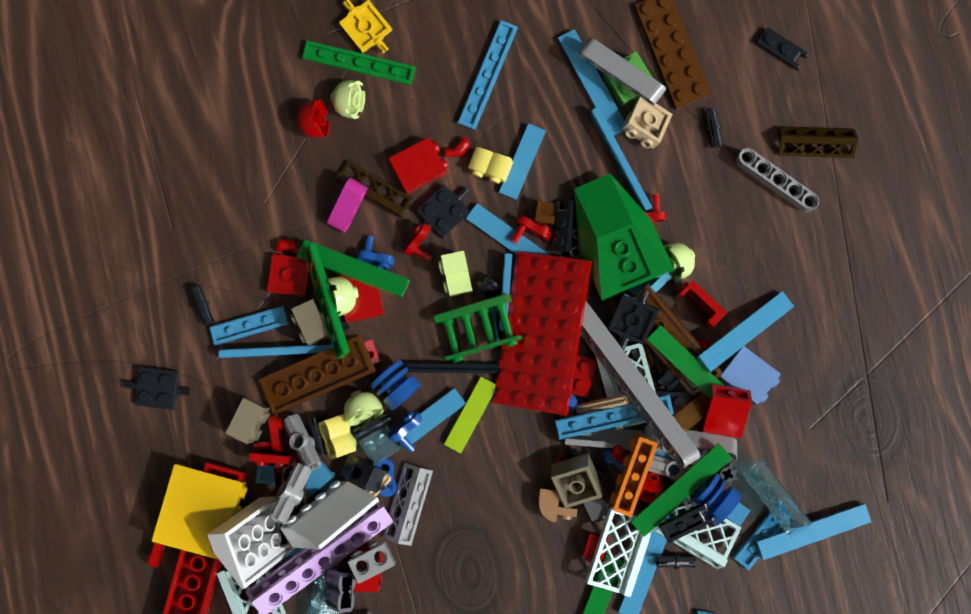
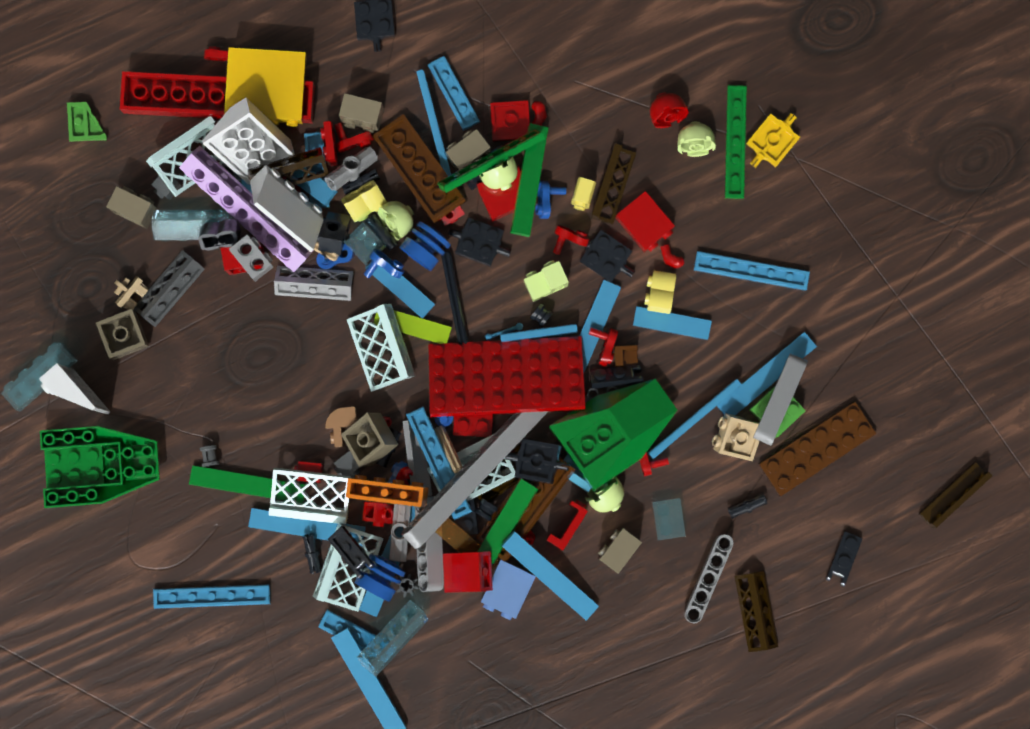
camera: 75 degrees right, 0 degrees up
black pin [189,285,215,325] -> none
light grey piece [269,463,312,525] -> none
dark pink beam [327,178,368,233] -> none
green fence [433,294,522,363] -> none
green tile [630,443,732,537] -> none
none -> light aqua fence [347,304,416,392]
none -> black plate [448,217,511,267]
none -> light yellow brick [571,177,596,211]
none -> dark tan brick [598,528,642,574]
none -> clear light blue plate [652,498,686,540]

